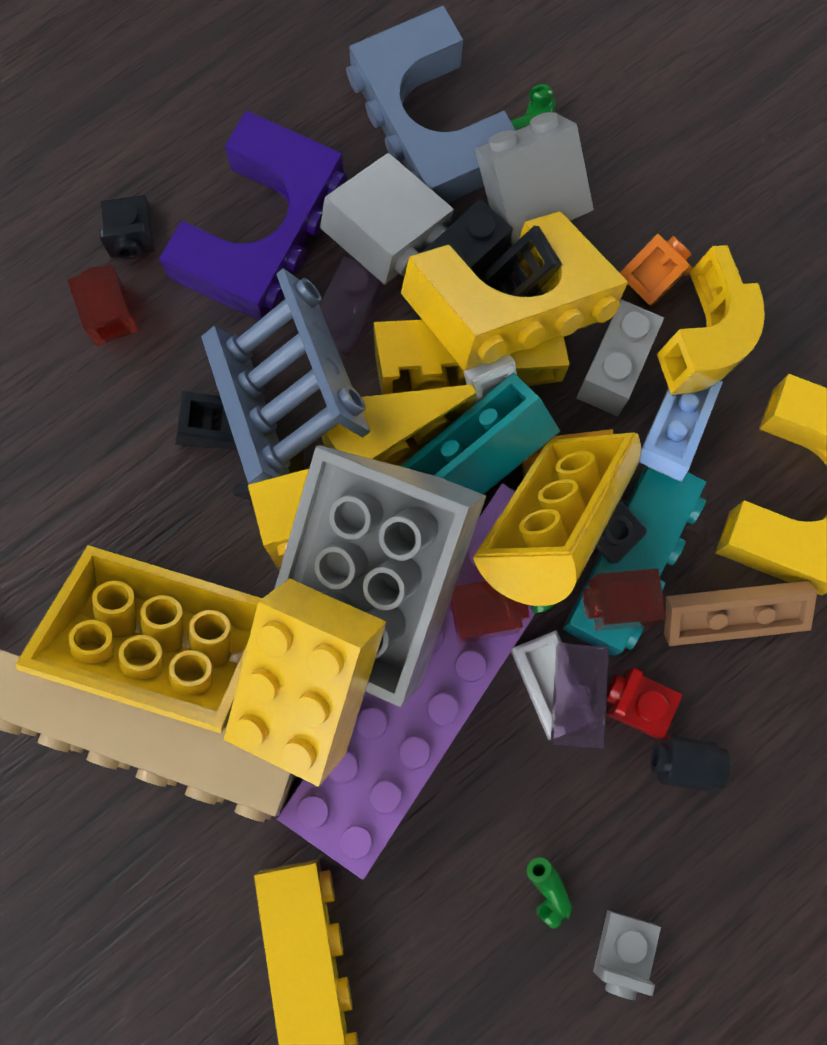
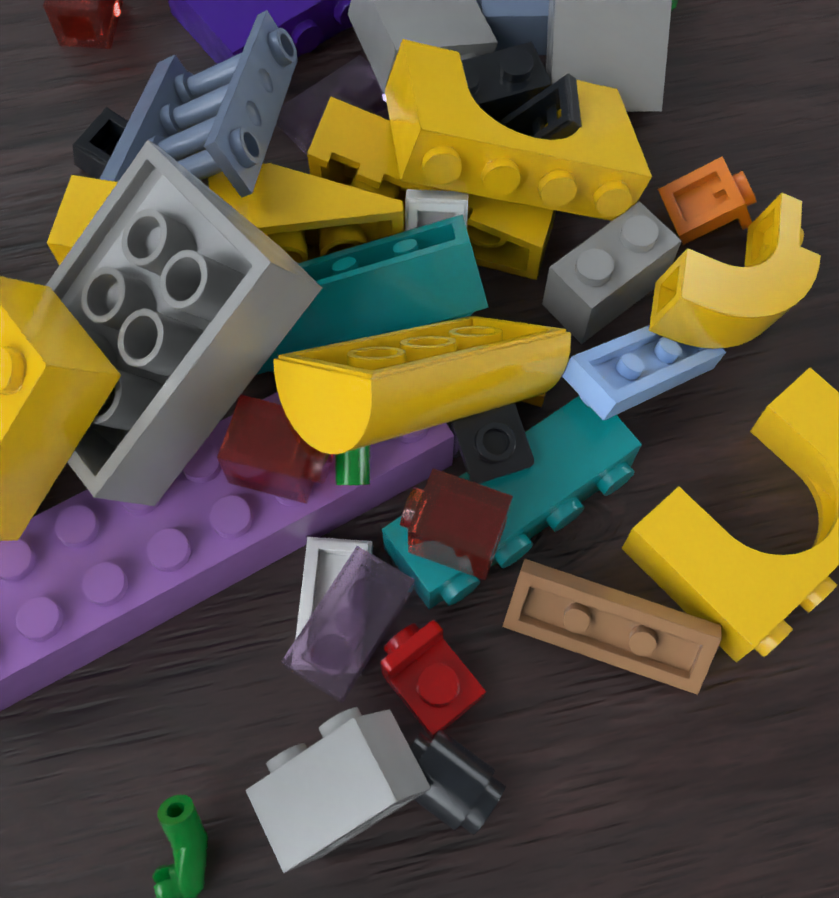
camera: 30 degrees right, 10 degrees down
none -> light grey brick [245,707,431,873]

